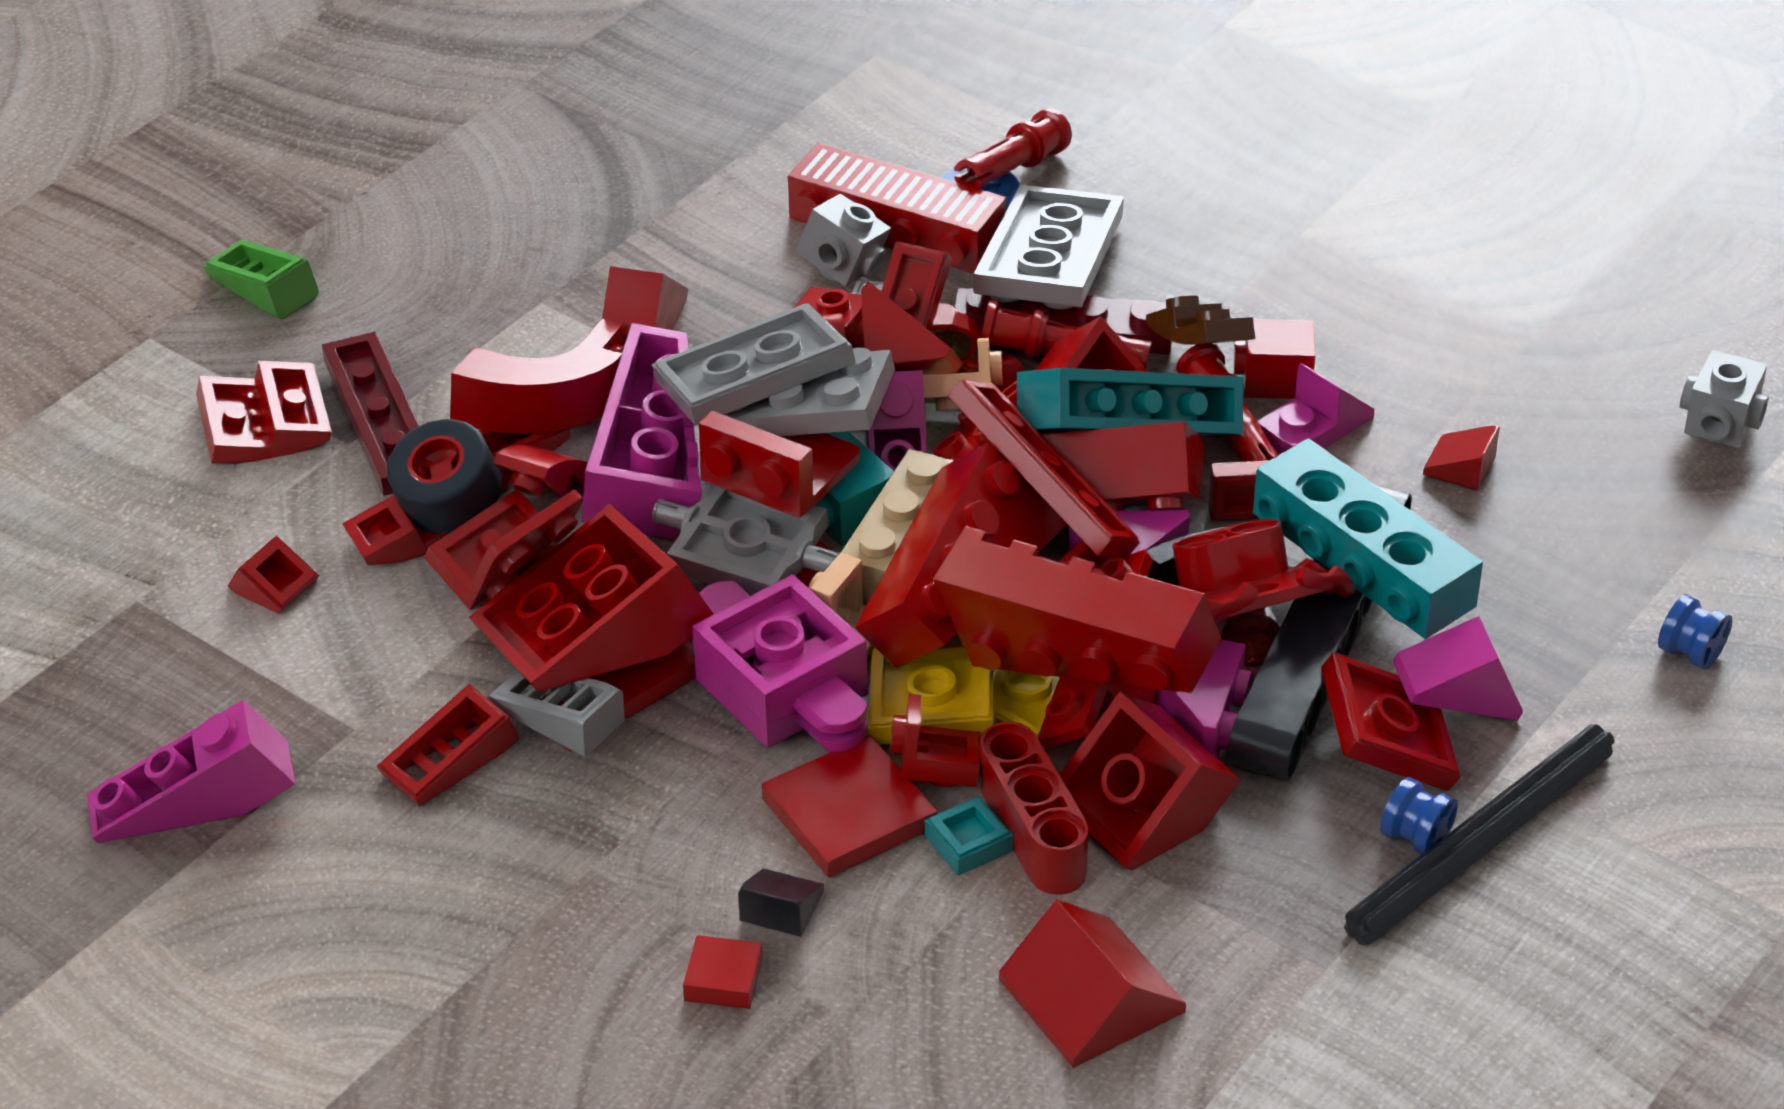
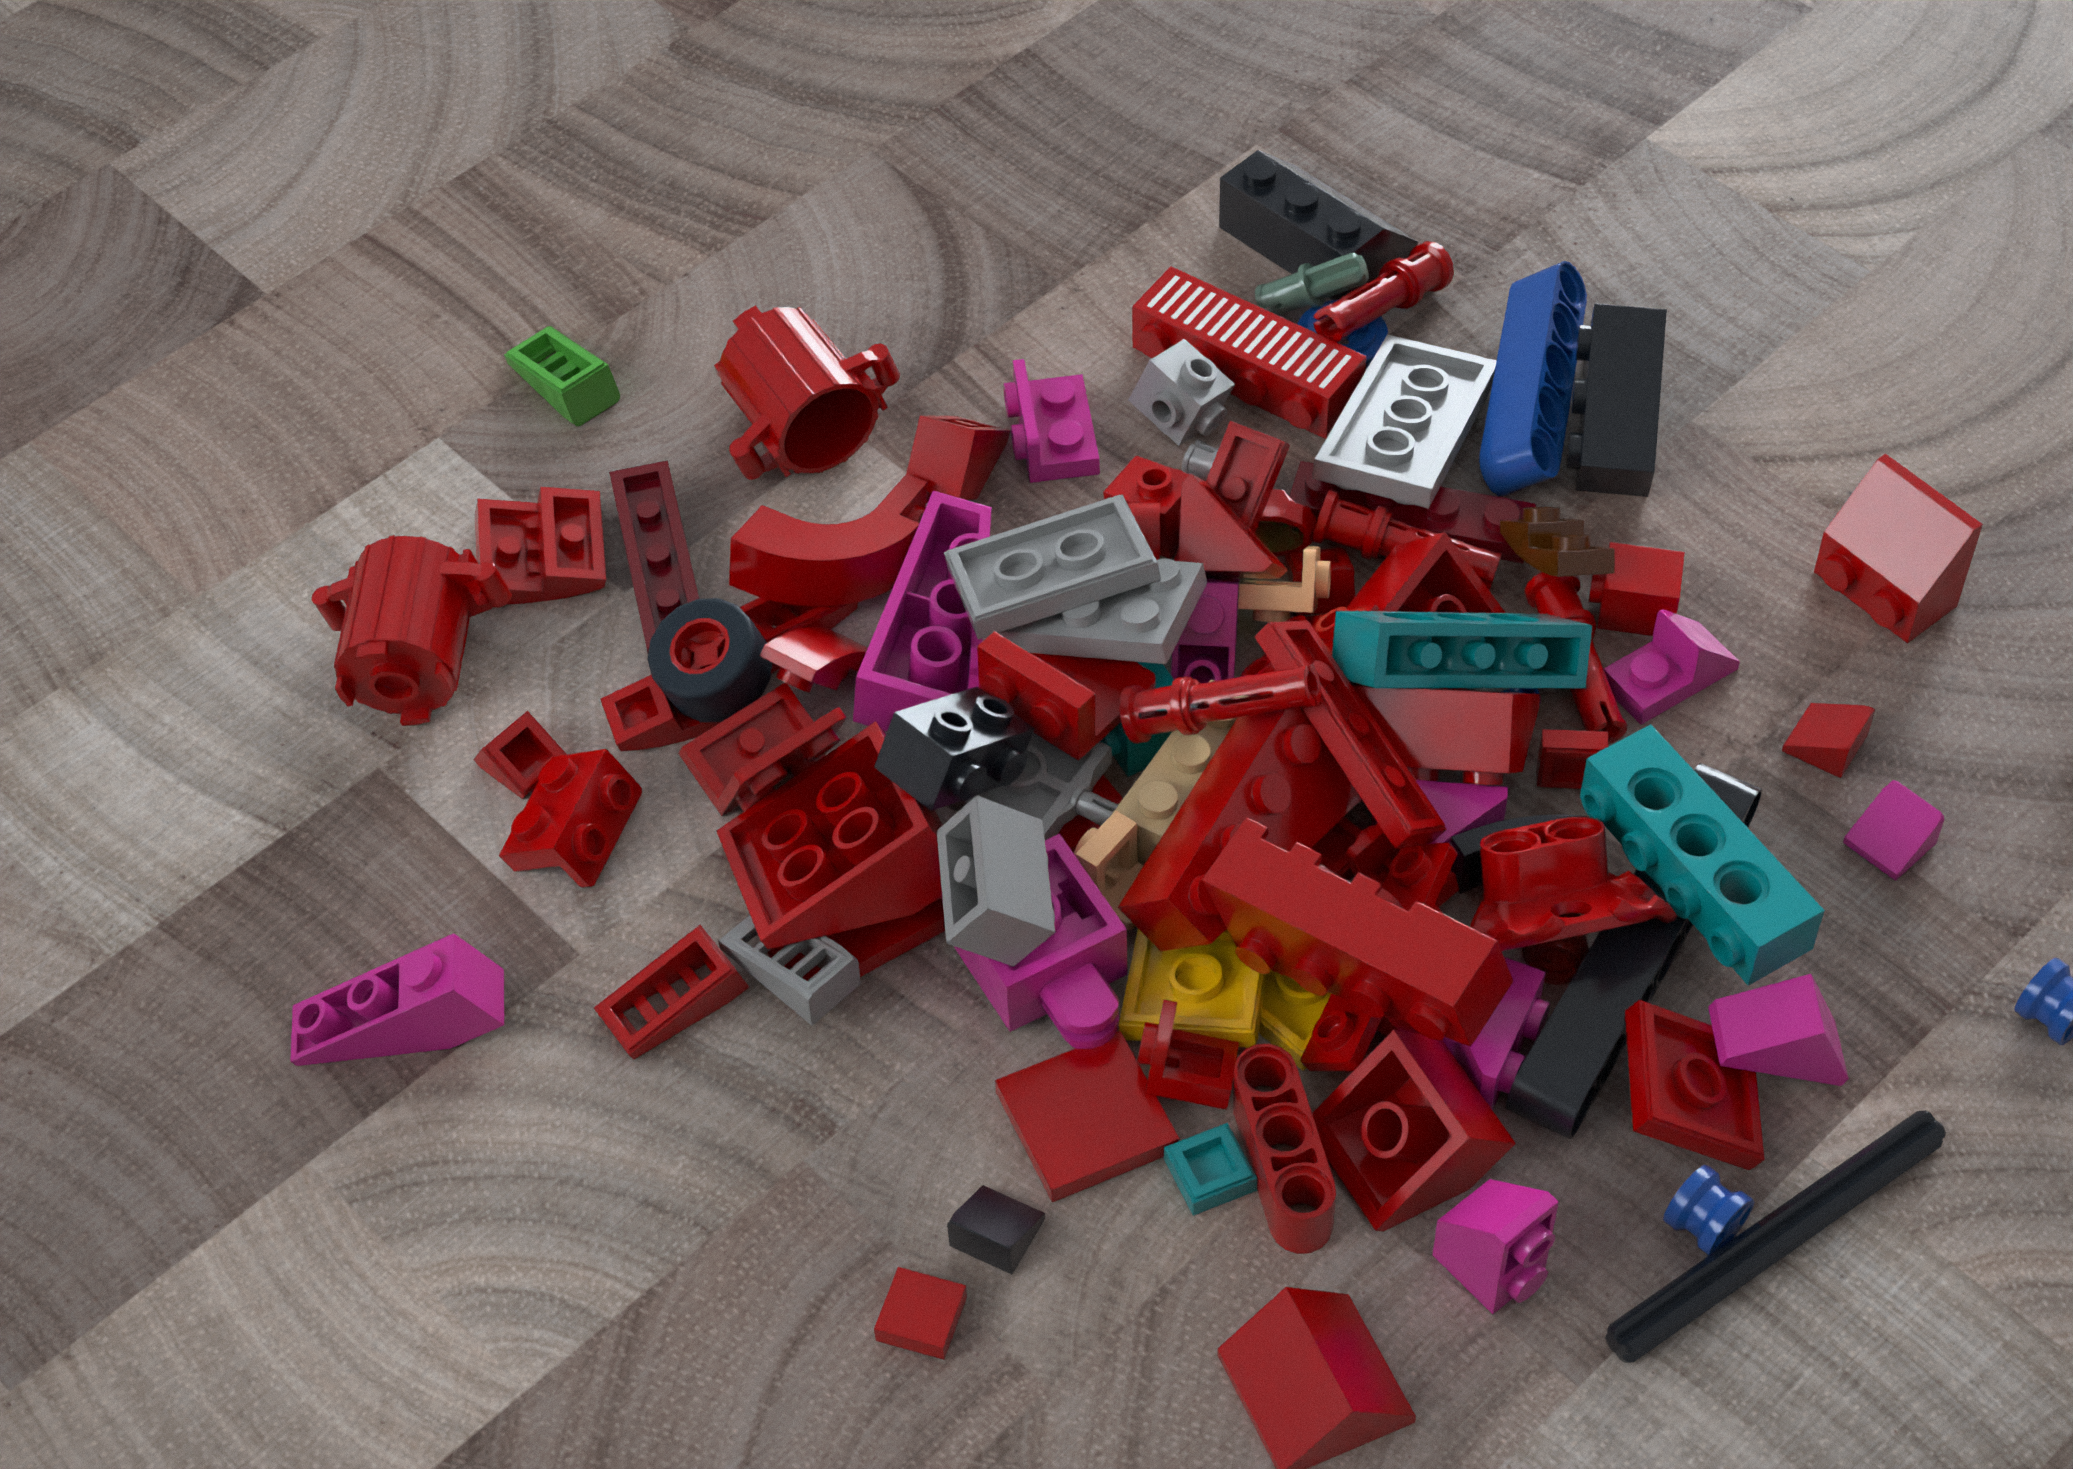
camera: 10 degrees right, 10 degrees up
none -> red container [311,535,512,726]
none -> red bracket [498,749,642,888]
none -> red container [714,305,900,480]
none -> black brick [874,686,1035,811]
none -> light grey brick [937,795,1055,967]
none -> dark pink bracket [1003,359,1100,483]
none -> red pin [1119,664,1321,744]
none -> black slope [1219,150,1418,300]
none -> sand green axle [1255,253,1369,316]
none -> dark pink slope [1432,1179,1559,1314]
none -> blue beam [1479,261,1587,497]
none -> black wedge [1567,303,1667,497]
none -> slope [1814,453,1983,644]
none -> dark pink slope [1843,780,1945,881]

